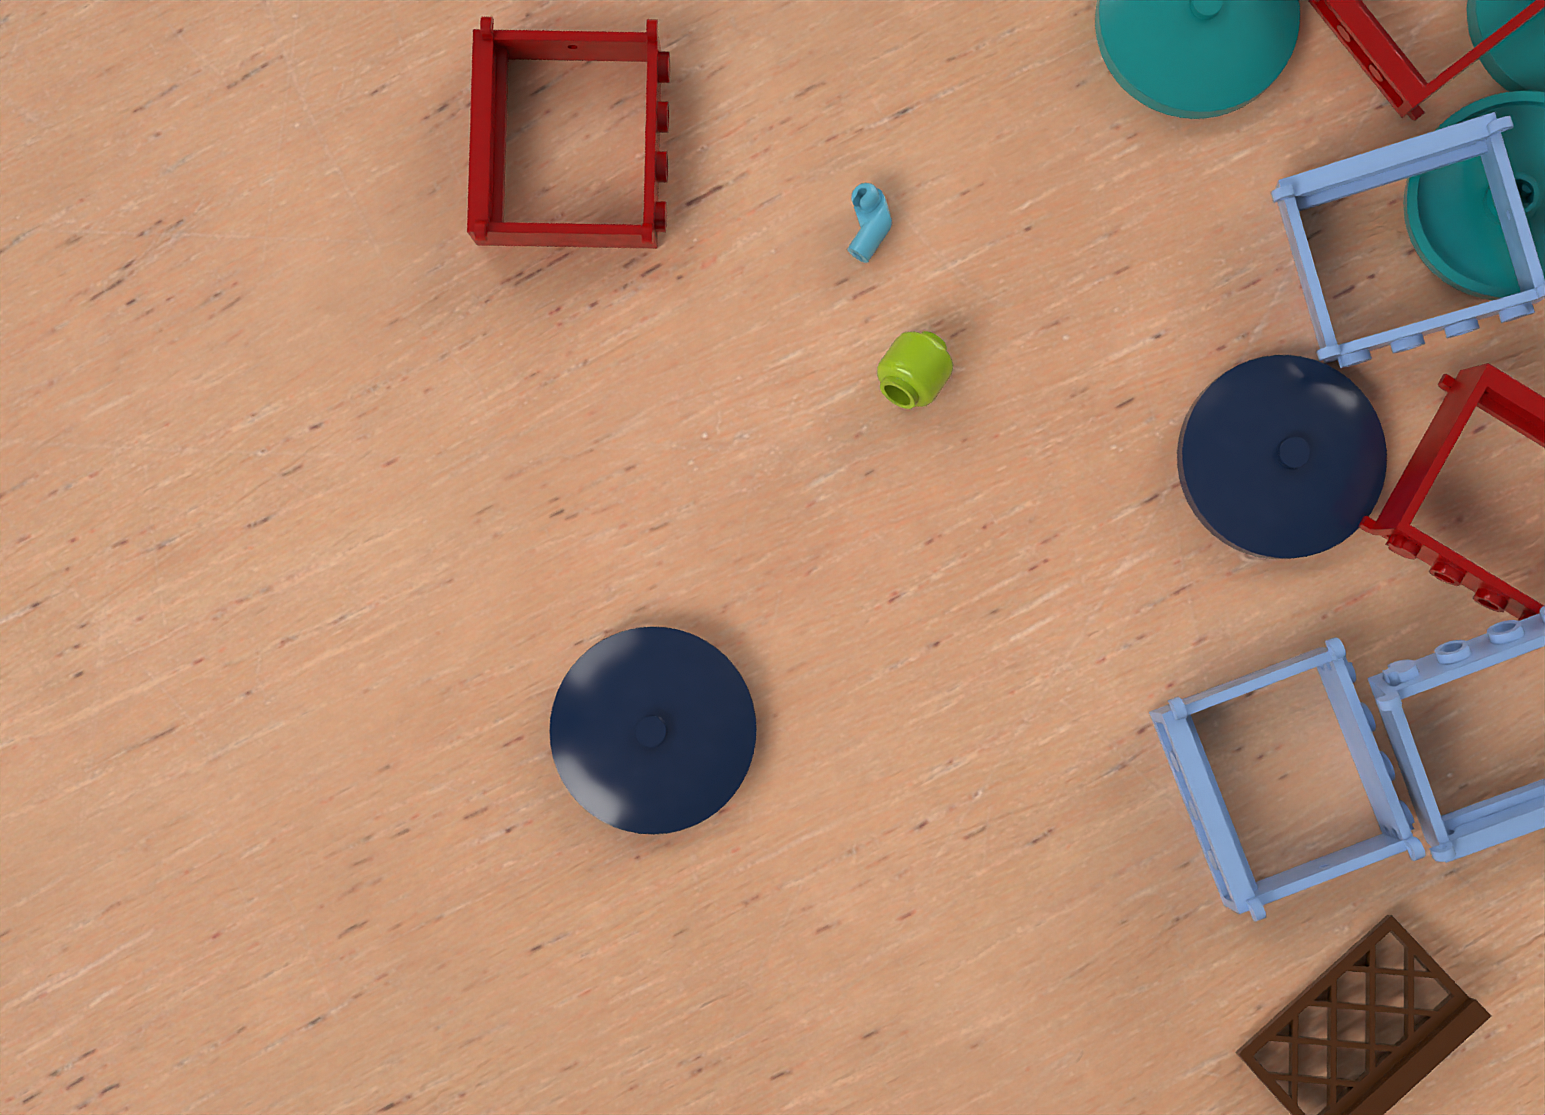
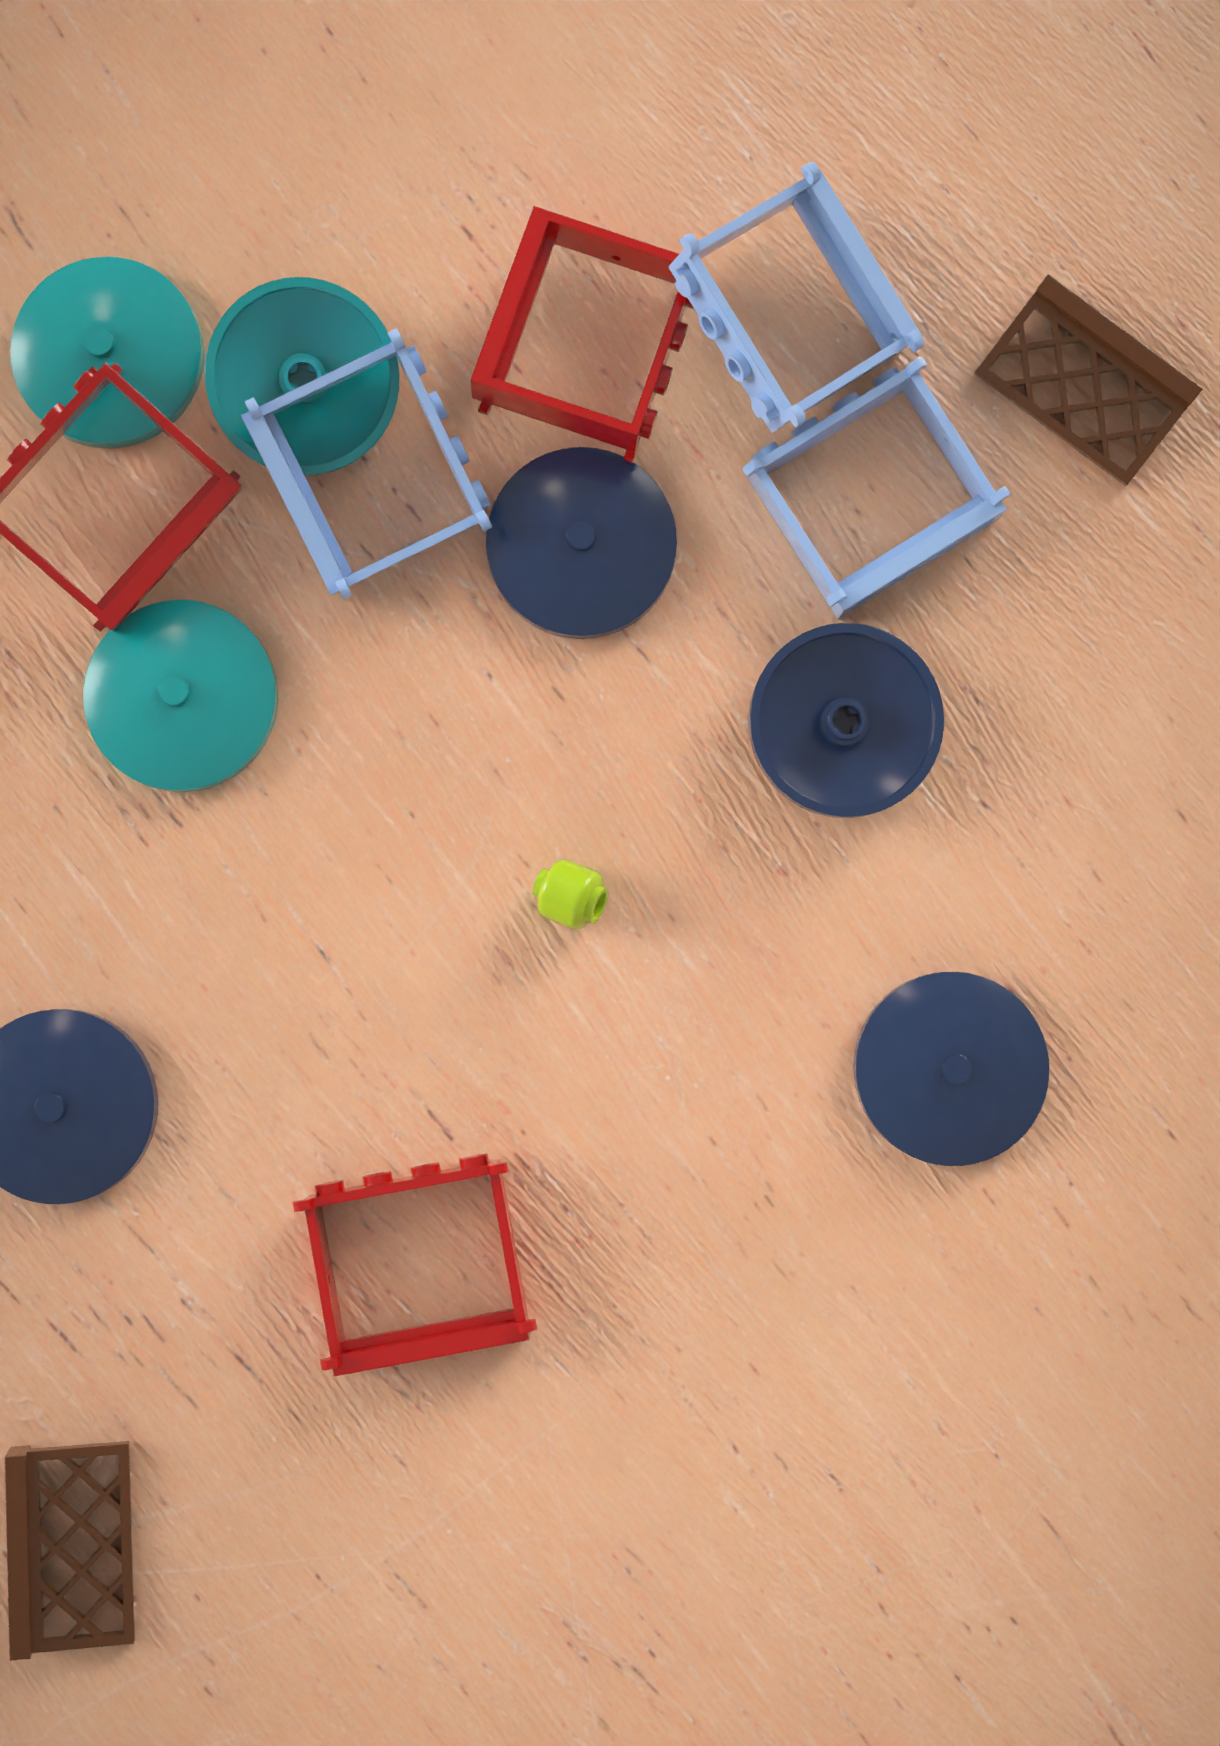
camera: 105 degrees left, 0 degrees up
medium azure arm [847,183,892,263] -> none
none -> dark blue dish [748,623,944,818]

